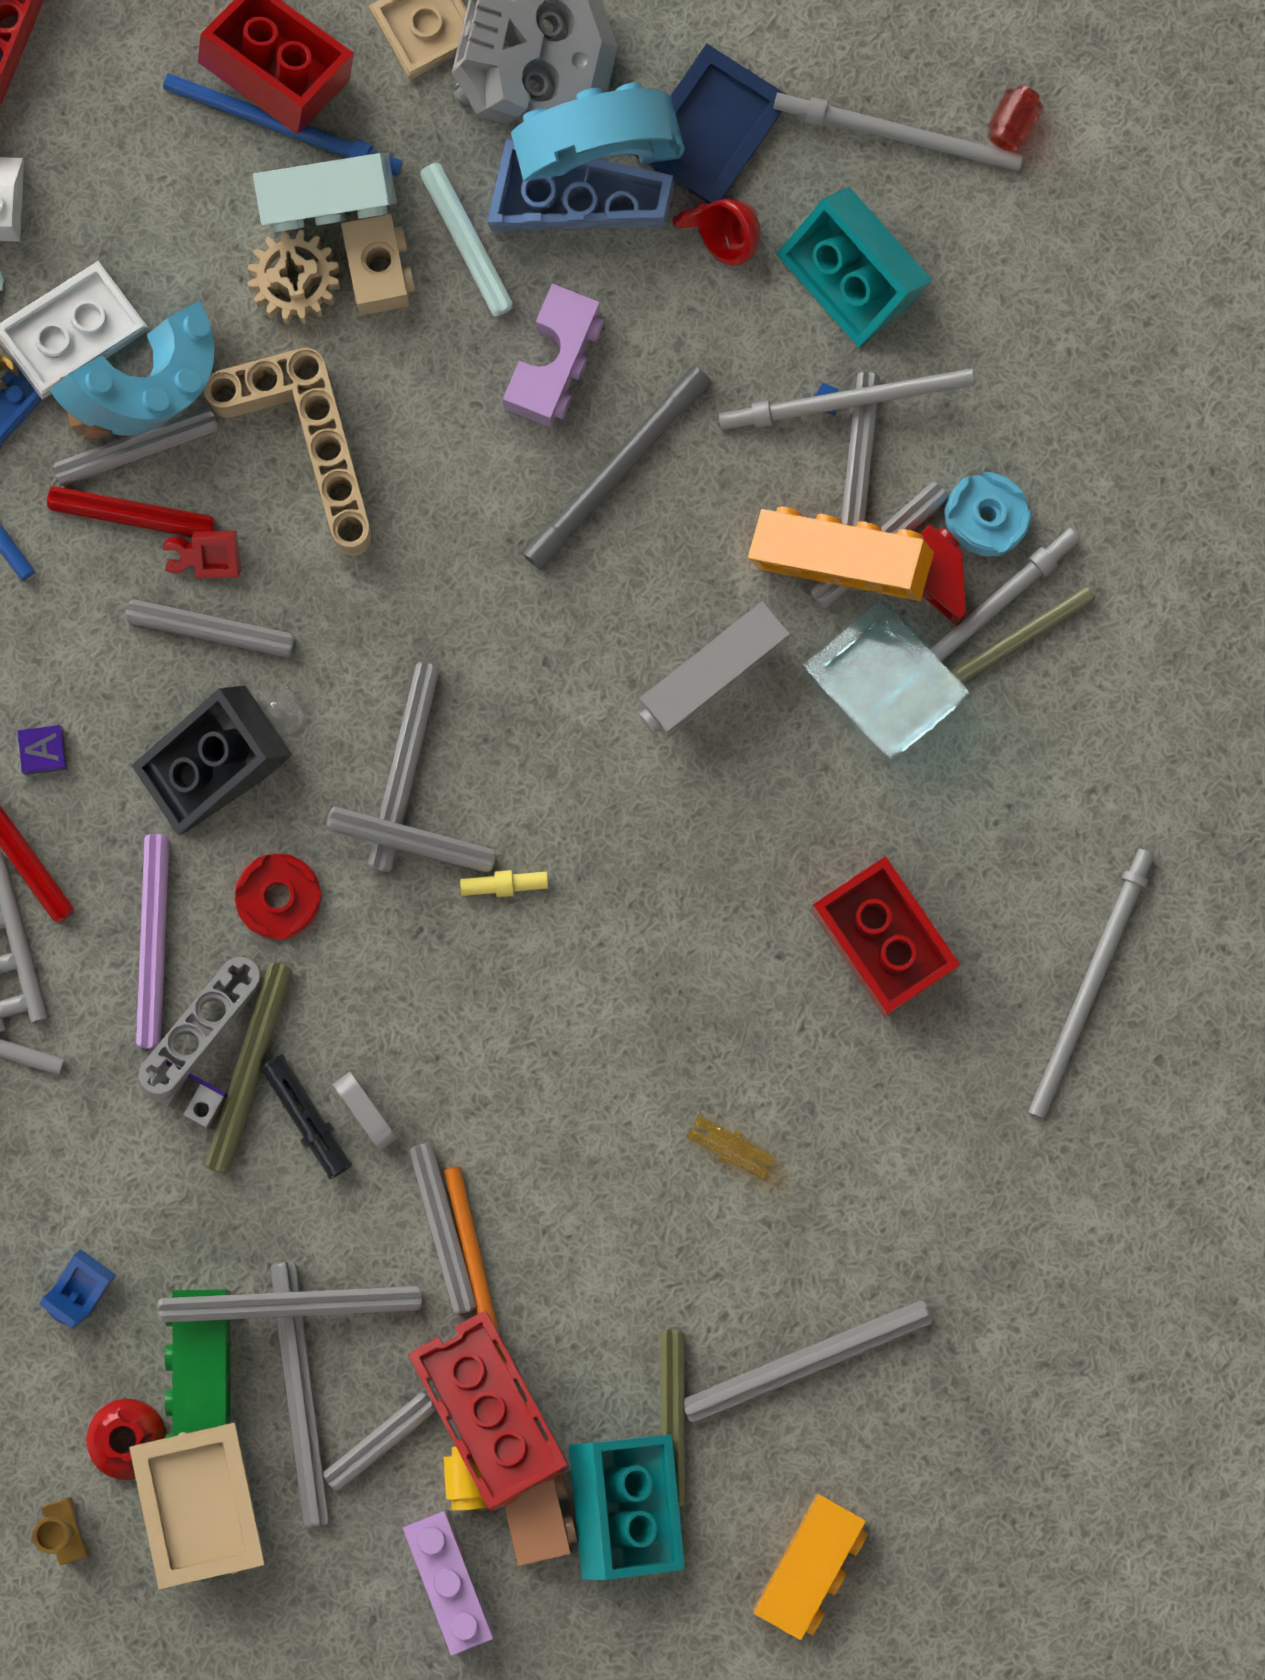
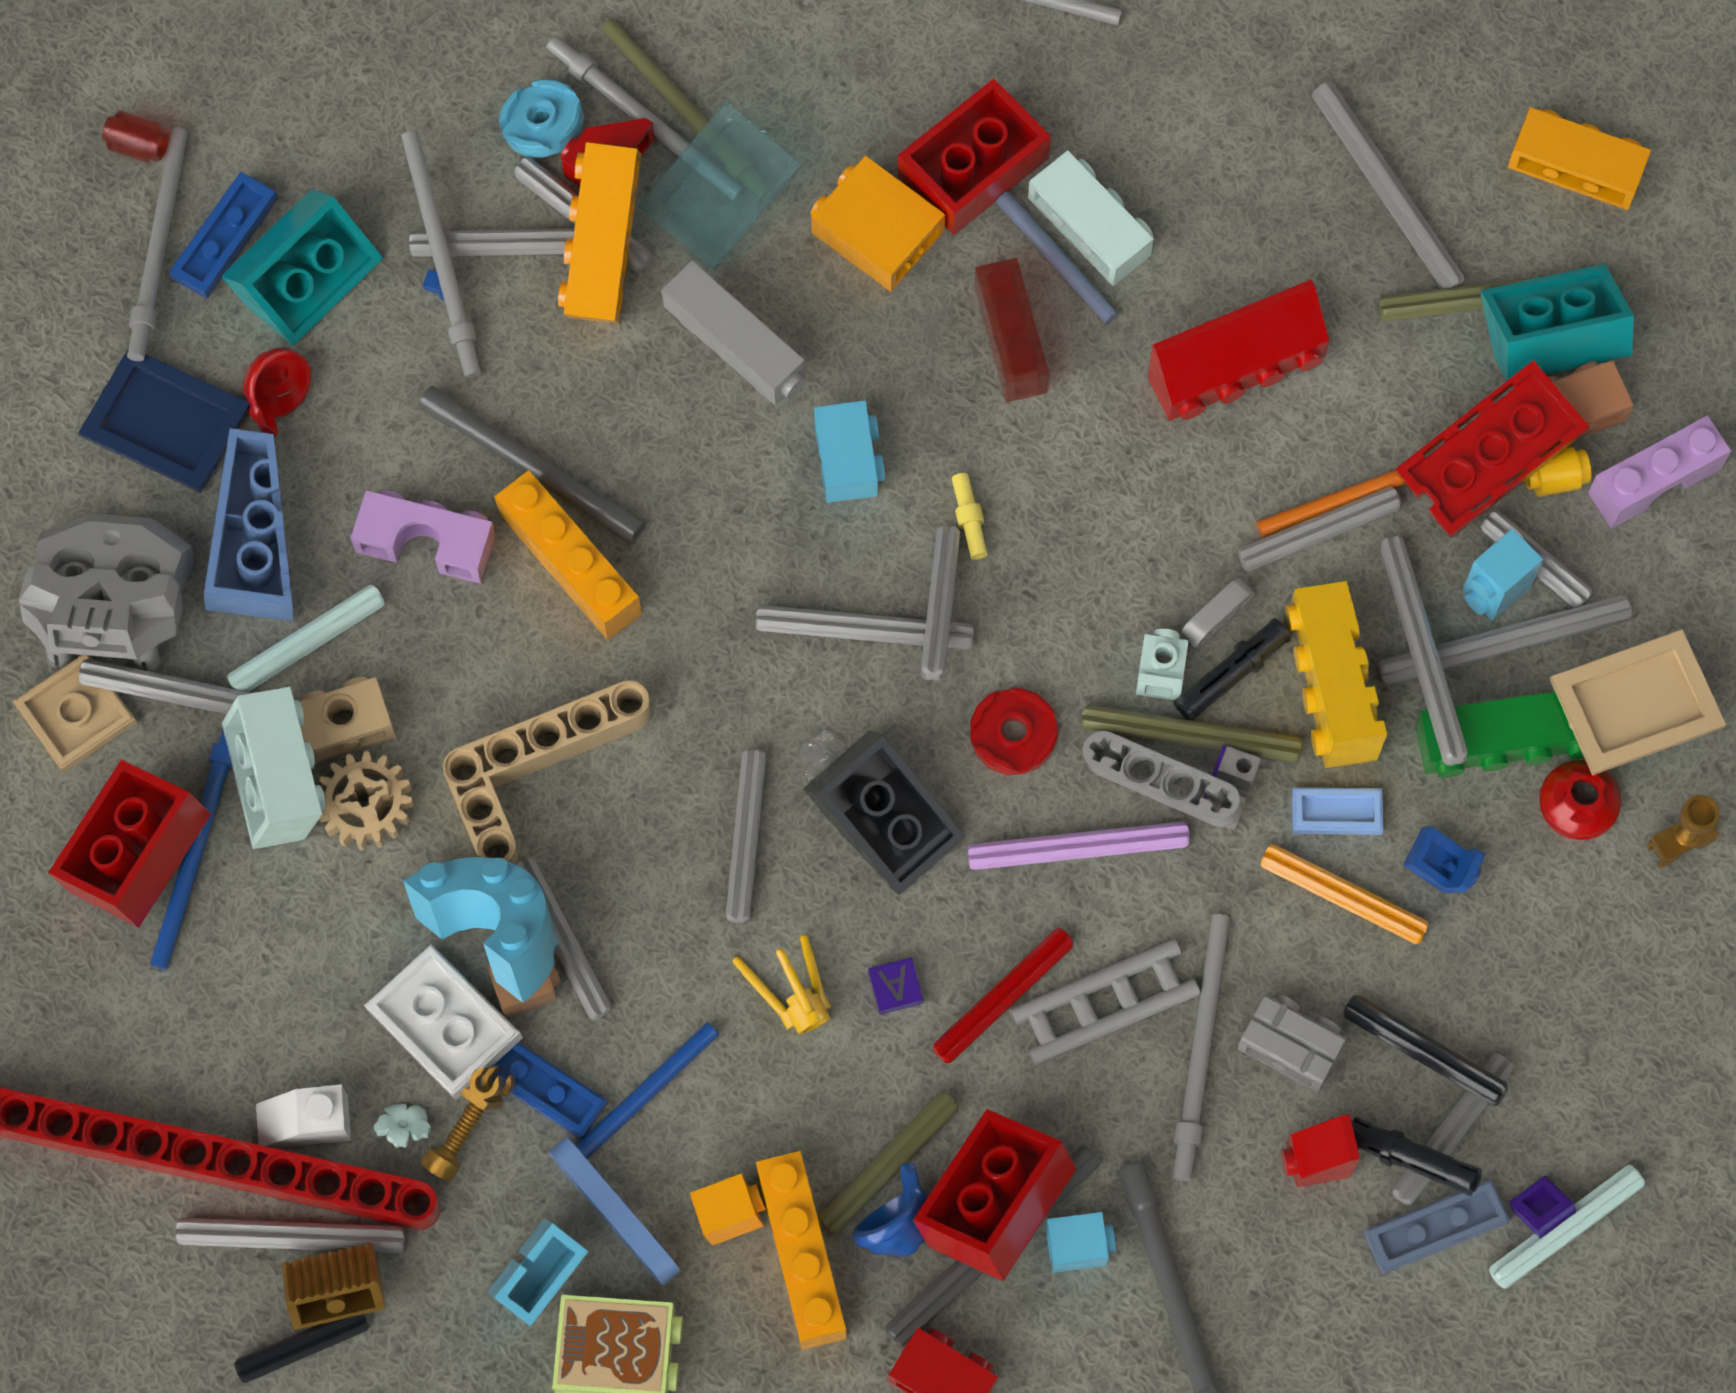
camera: 100 degrees left, 10 degrees down
red axle [47,486,215,537] -> none
red plate [163,531,241,578] -> none
medium azure brick [511,82,685,181] -> none
clear yellow pin [686,1113,776,1181] -> none
none -> light grey axle [79,659,250,714]
none -> blue plate [169,171,278,299]
none -> light orange brick [494,470,642,640]
none -> yellow plant [733,934,831,1035]
none -> light orange brick [810,155,945,292]
none -> medium azure piece [814,401,885,503]
none -> clear red brick [974,258,1049,403]
none -> sand blue bar [996,191,1119,325]
none -> light aqua brick [1028,150,1154,286]
none -> light aqua brick [1136,629,1189,700]
none -> red slope [1147,279,1329,421]
none -> light orange axle [1261,844,1429,944]
none -> yellow wedge [1285,581,1387,768]
none -> light blue tile [1291,787,1383,835]
none -> medium azure brick [1462,528,1544,622]

